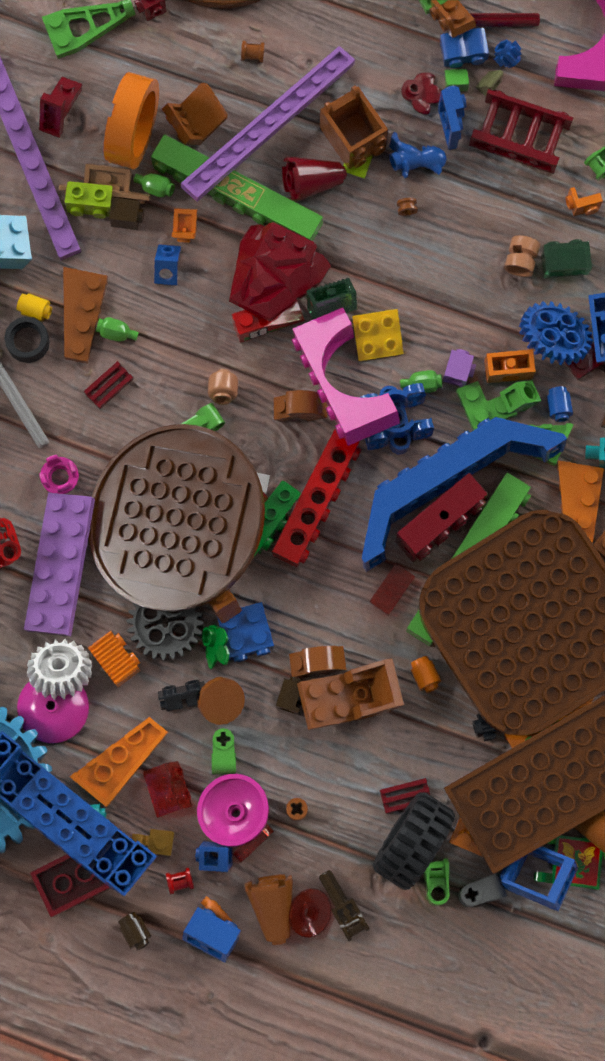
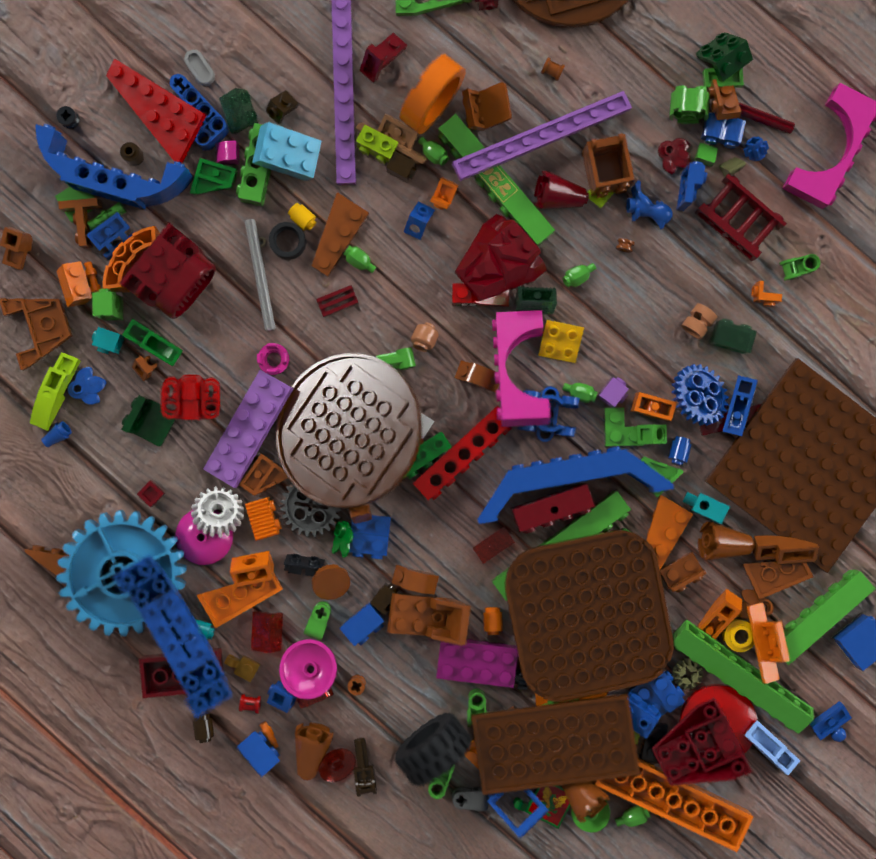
camera: 20 degrees right, 10 degrees up
dark red tile [379,778,431,814] -> none
none -> orange brick [230,551,274,587]
none -> dark orange wing [239,453,288,496]
none -> blue brick [339,601,385,646]
none -> magenta brick [436,639,518,688]
none -> bright green piece [467,688,487,727]
none -> bright green plant [562,263,596,287]
none -> bright green brick [669,85,710,124]

